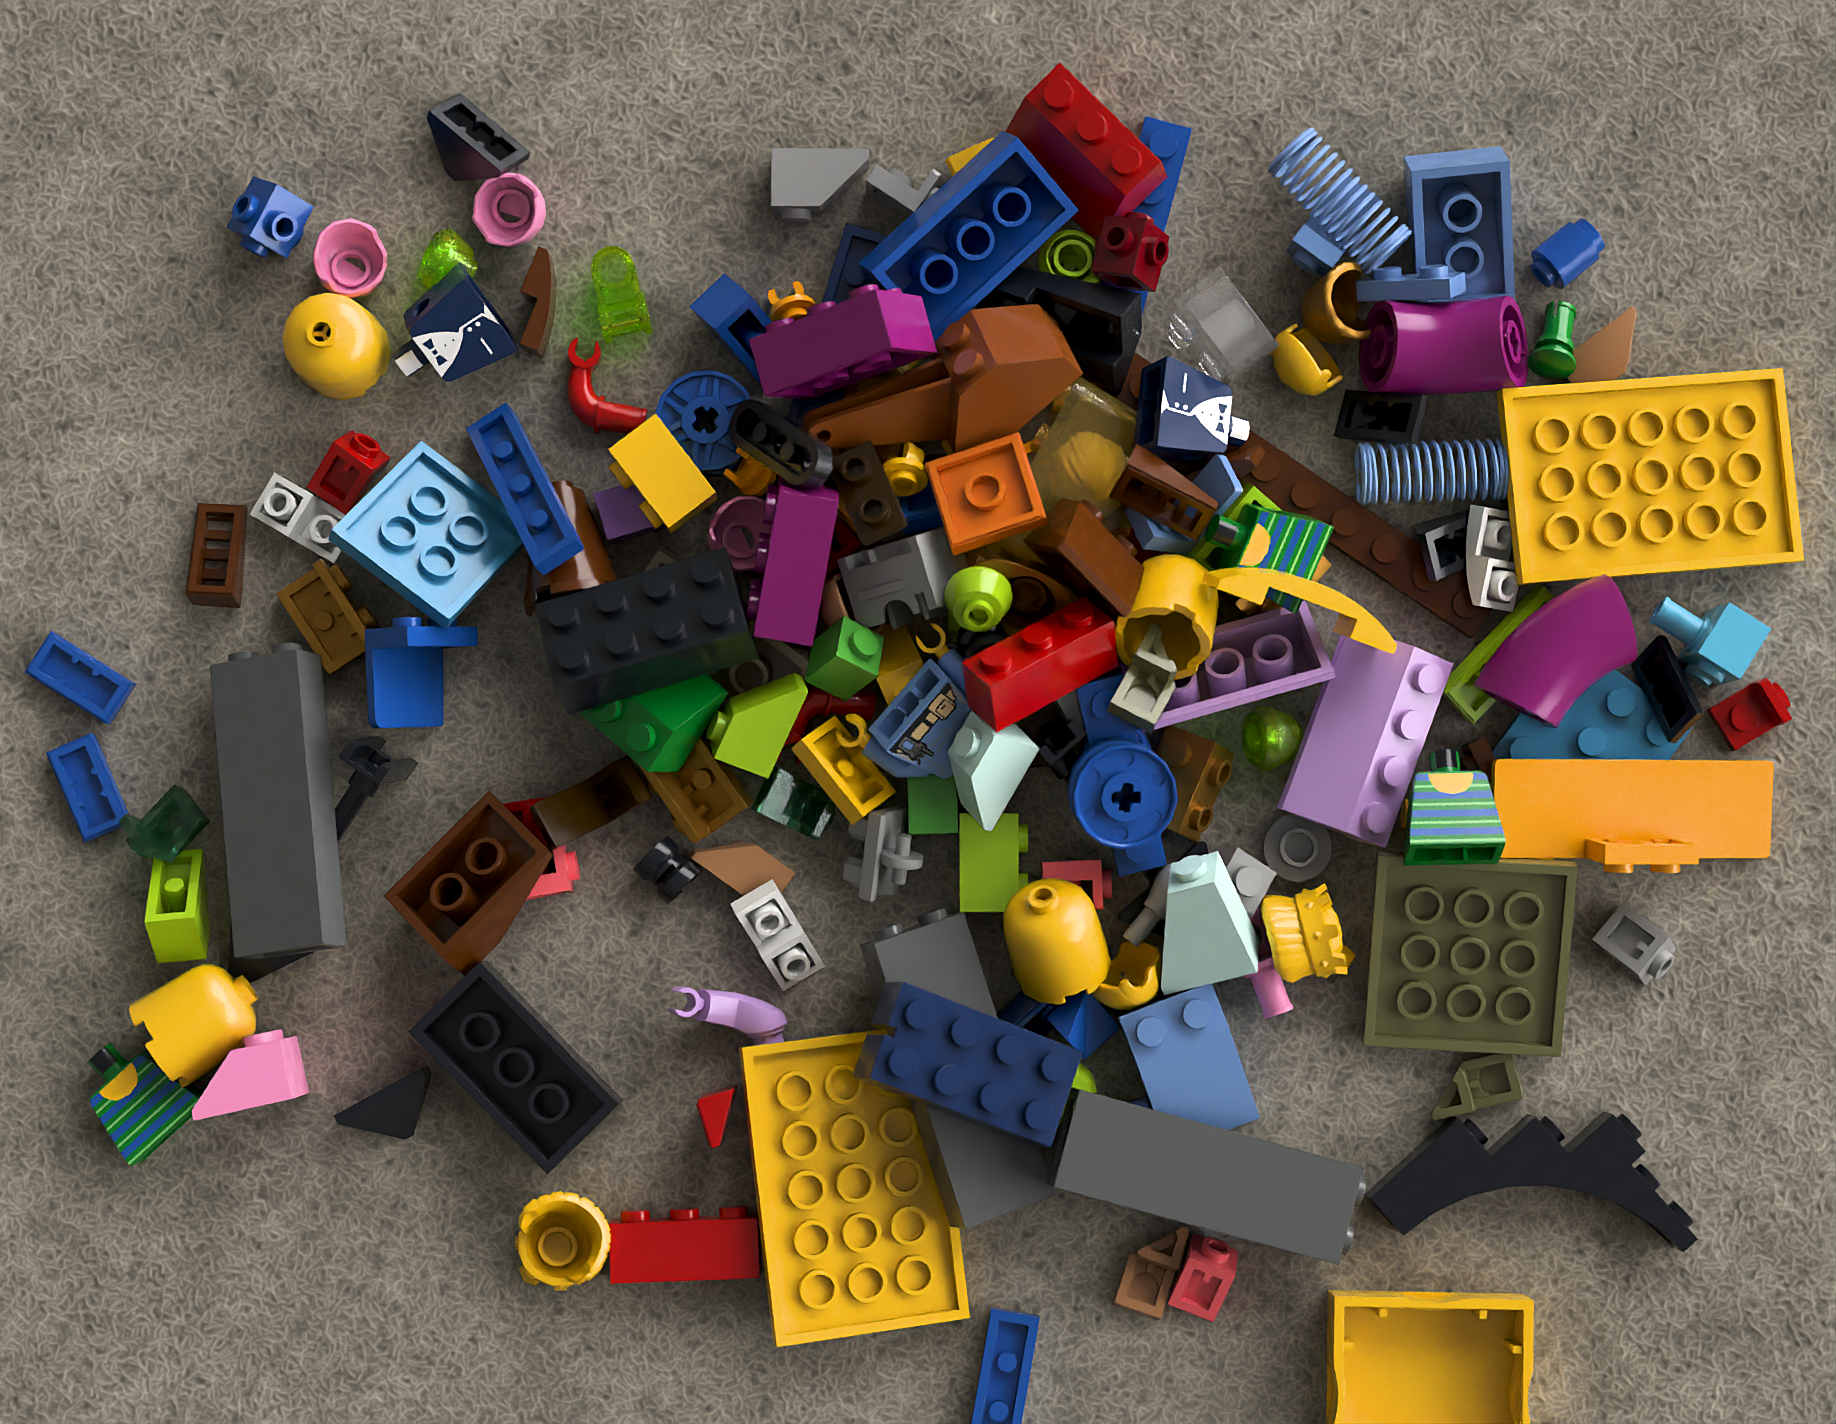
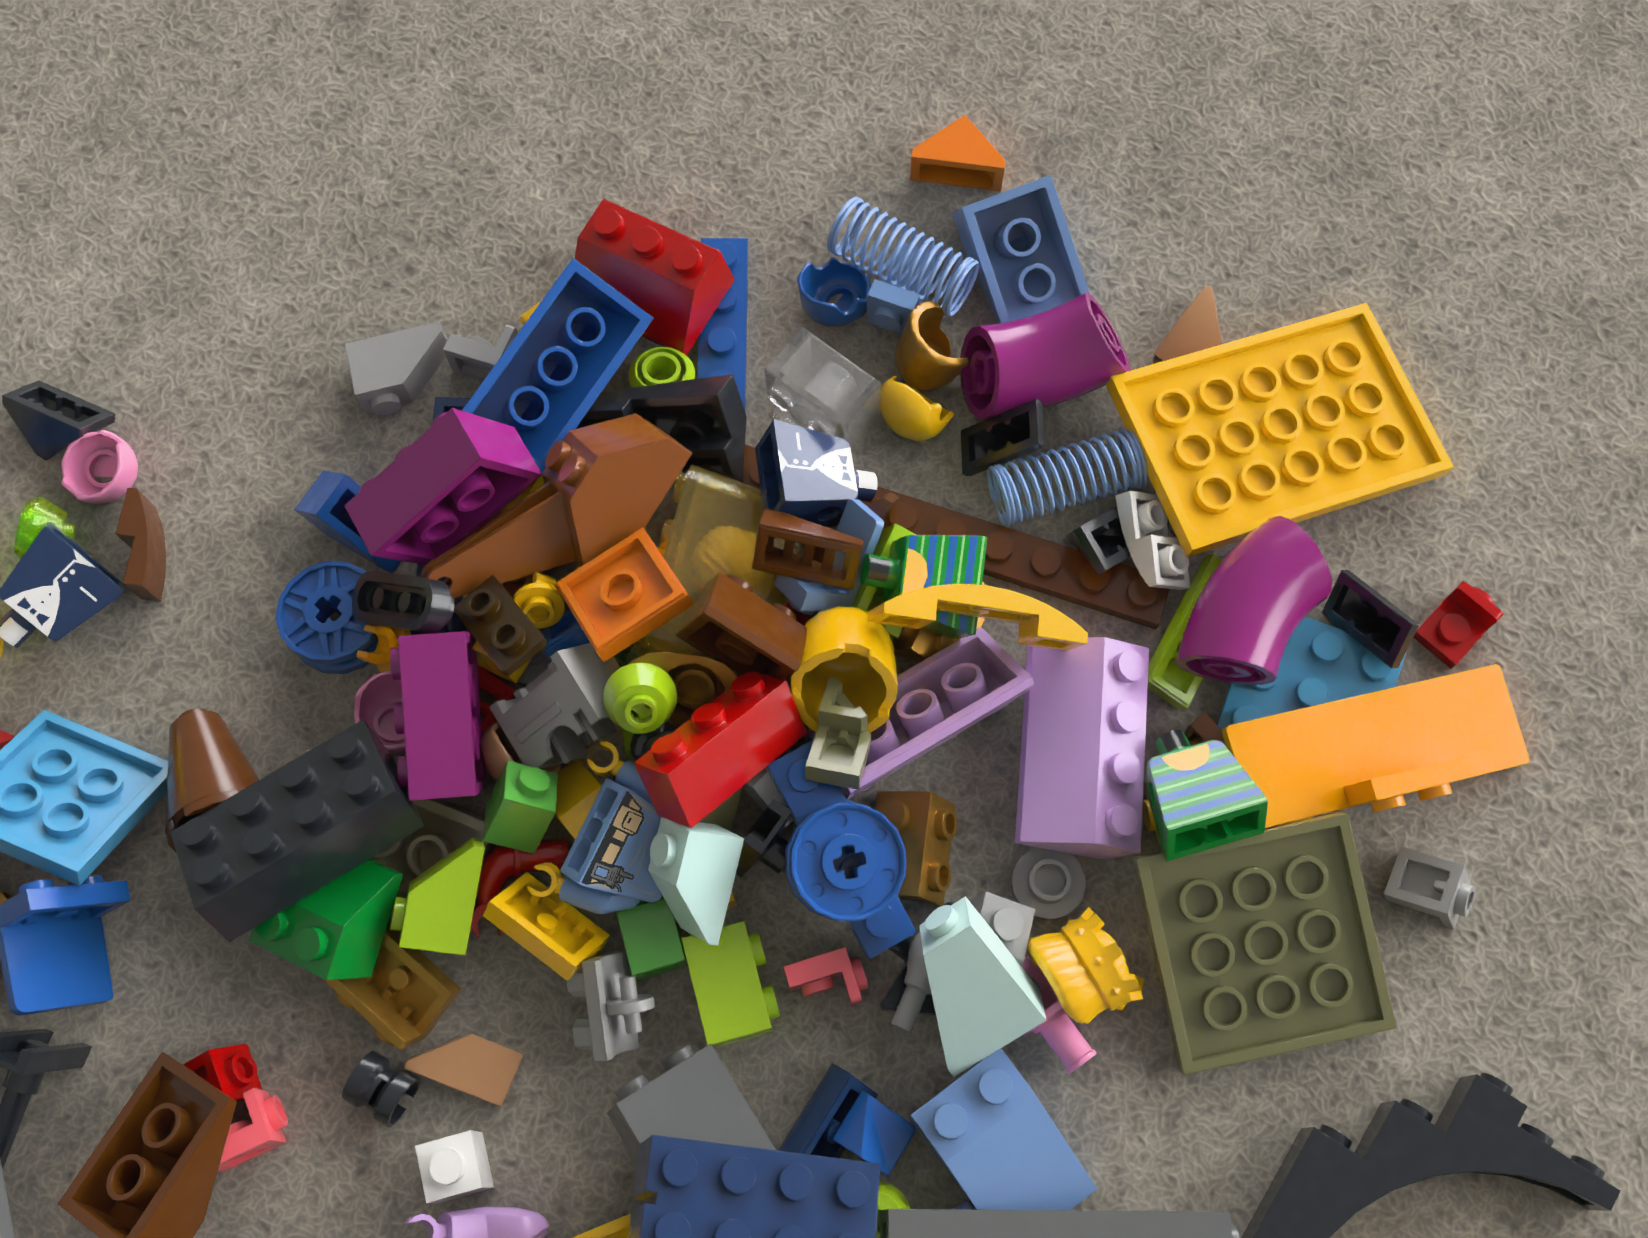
camera: 10 degrees left, 15 degrees down
blue plate [466,402,585,576] -> none
dark brown bracket [529,755,652,850] -> none
red piece [566,337,648,435] -> none
clear neon green piece [591,246,654,345] -> none
medium lavender brick [593,485,666,545] -> none
yellow brick [608,414,718,534] -> none
white slope [730,879,825,991] -> none
clear green bracket [751,766,836,841] -> none
yellow cylinder [1003,878,1111,1005] -> none
dark red brick [1091,212,1170,292] -> none
yellow hair [1091,941,1162,1010] -> none
clear neon green cone [1242,705,1304,772] -> none
medium blue plate [1356,264,1466,302] -> none
olive slope [1431,1053,1524,1121] -> none
green pin [1527,301,1577,379] -> none
blue brick [1531,218,1605,289] -> none
medium azure brick [1649,596,1771,687] -> none
none -> white brick [415,1130,494,1203]
none -> blue hair [797,257,871,327]
none -> orange slope [910,115,1006,192]

